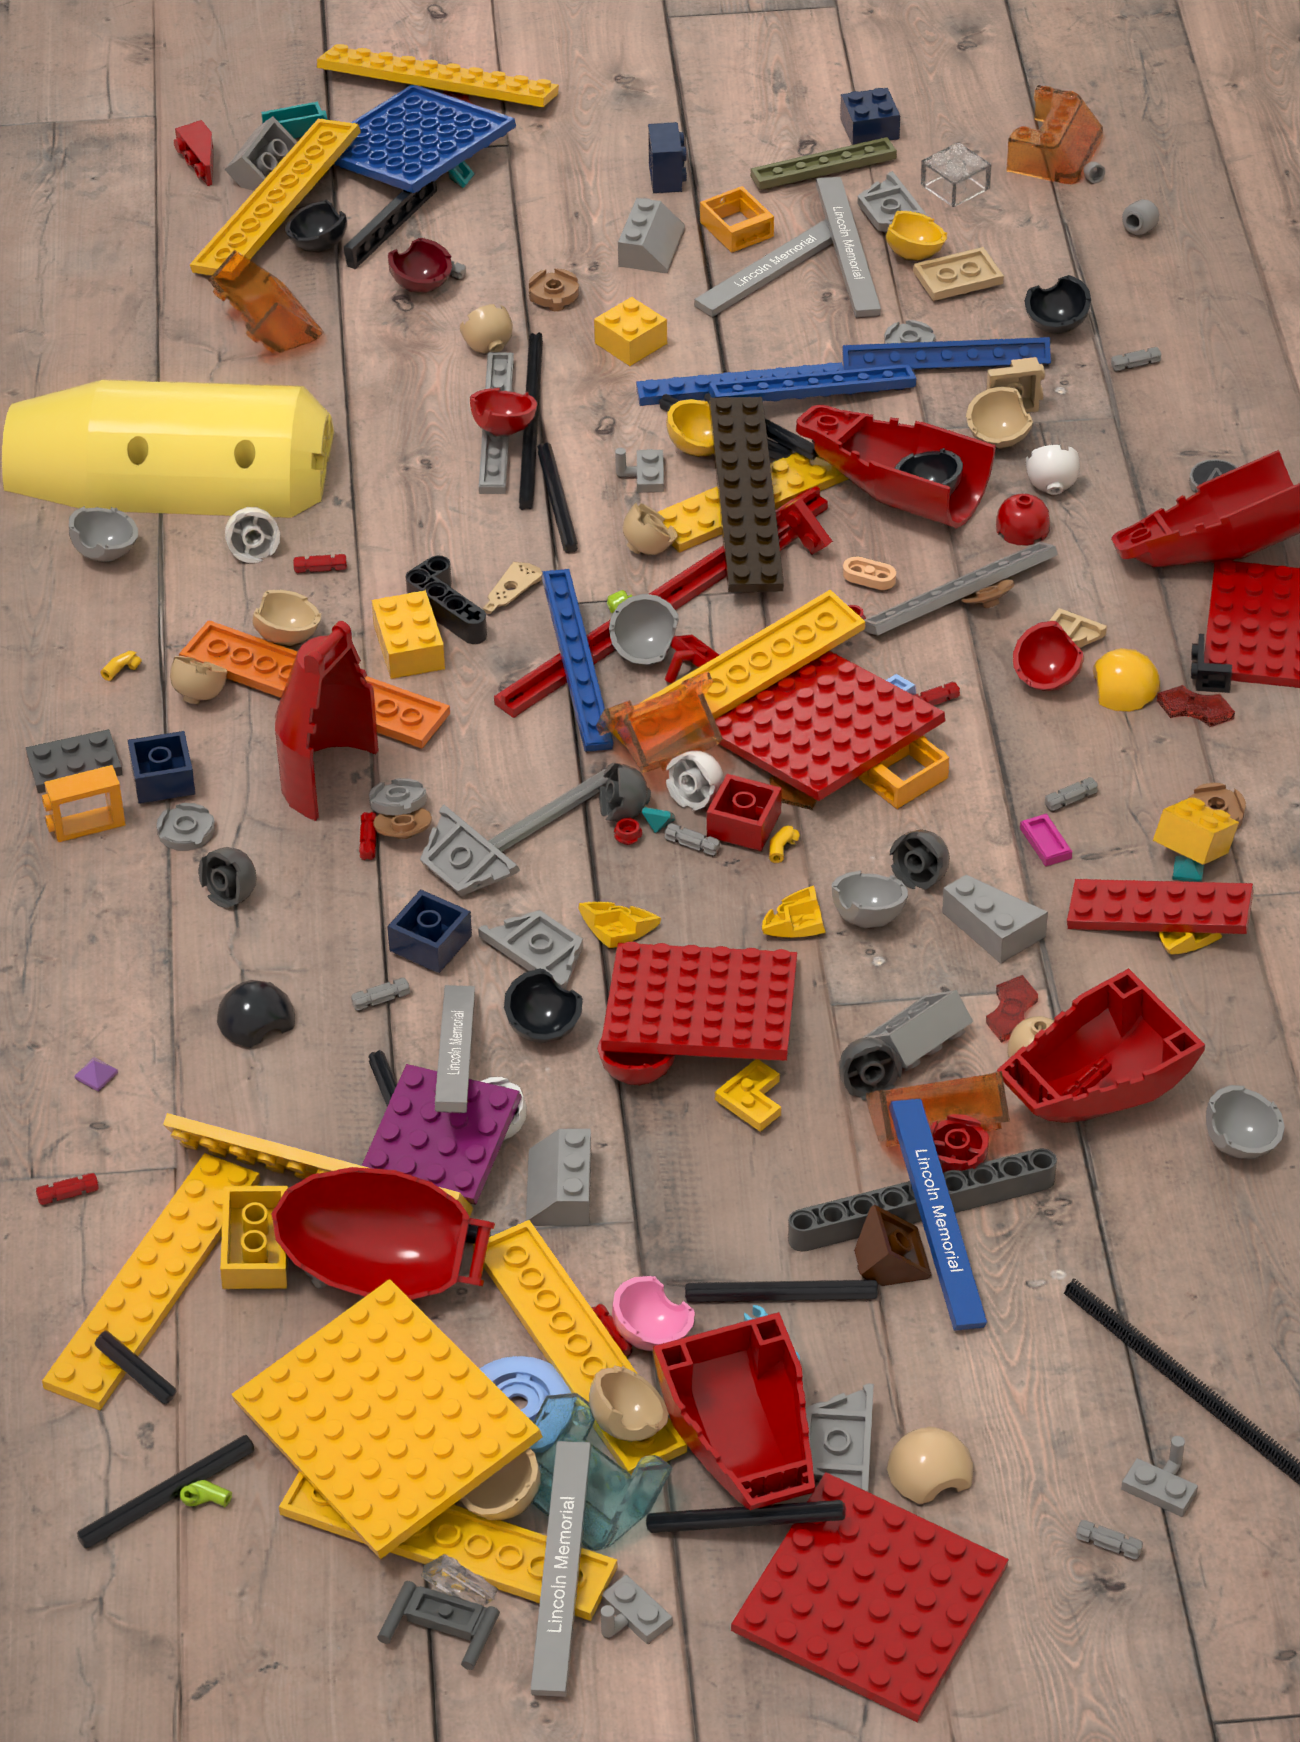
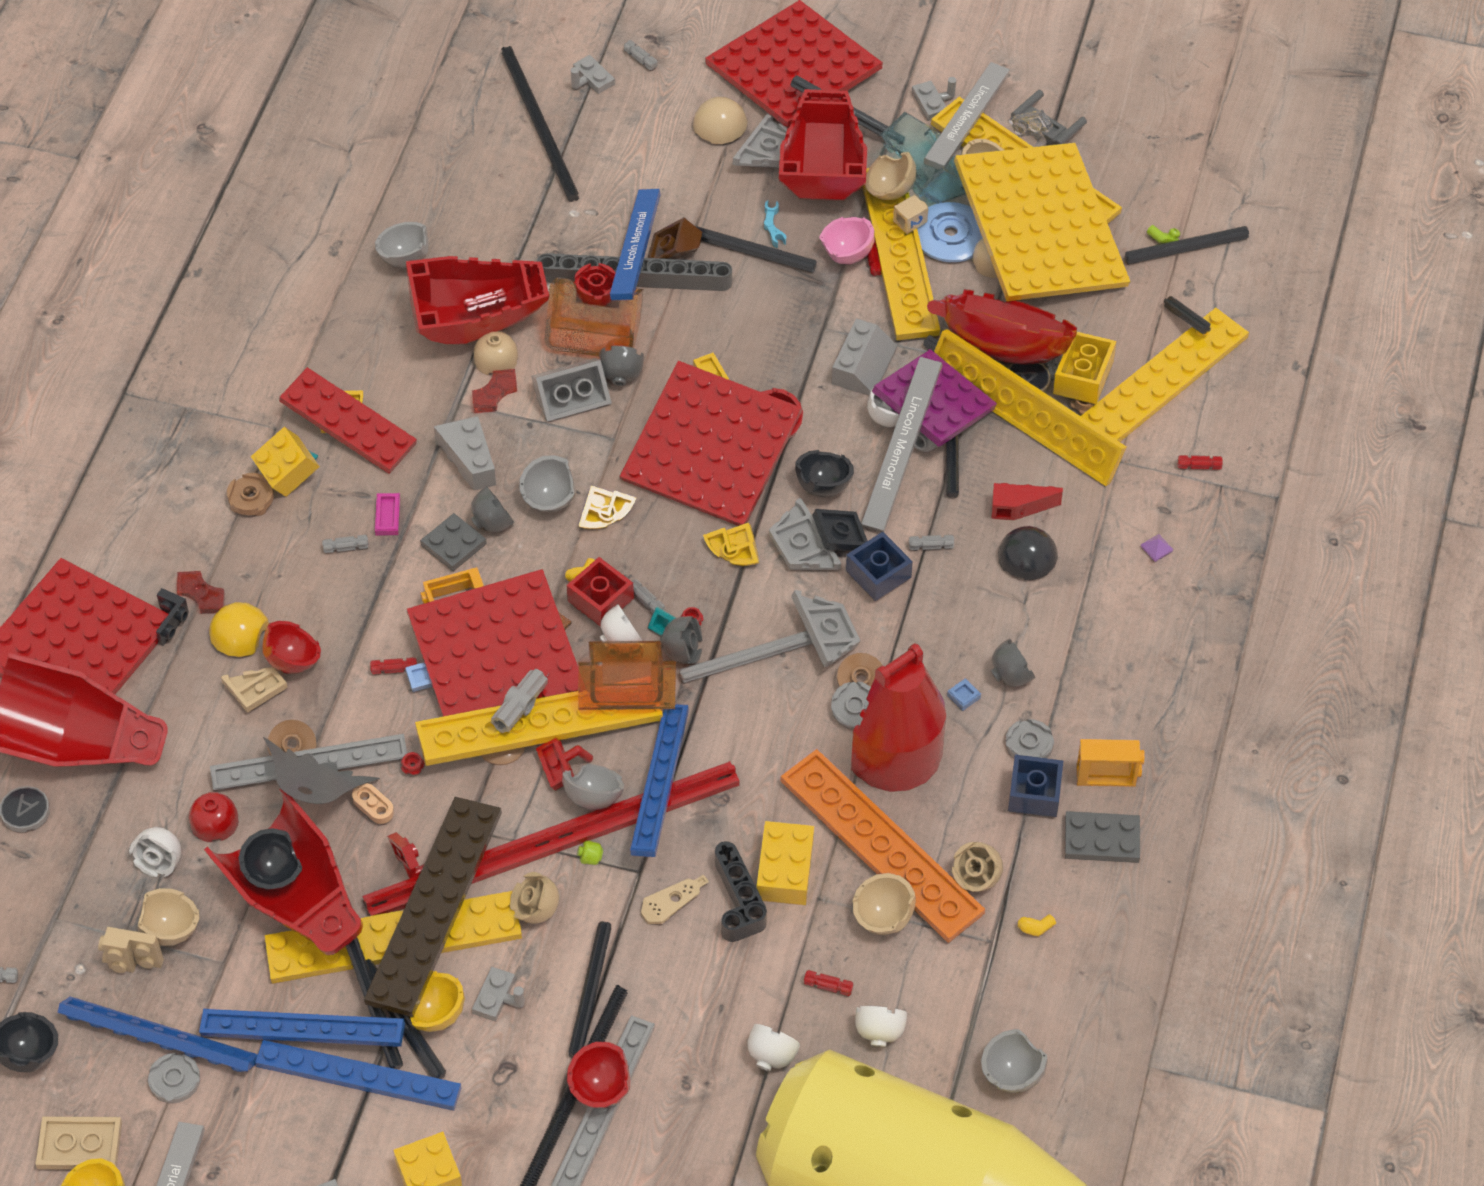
camera: 160 degrees left, 10 degrees up
none -> dark grey piece [263,737,380,804]
none -> dark grey plate [420,513,487,572]
none -> light grey piece [491,669,548,733]
none -> white cylinder [747,1024,800,1071]
none -> black plate [812,509,868,551]
none -> tan brick [893,195,928,234]
none -> medium blue tile [947,678,981,711]
none -> red slope [991,483,1063,520]

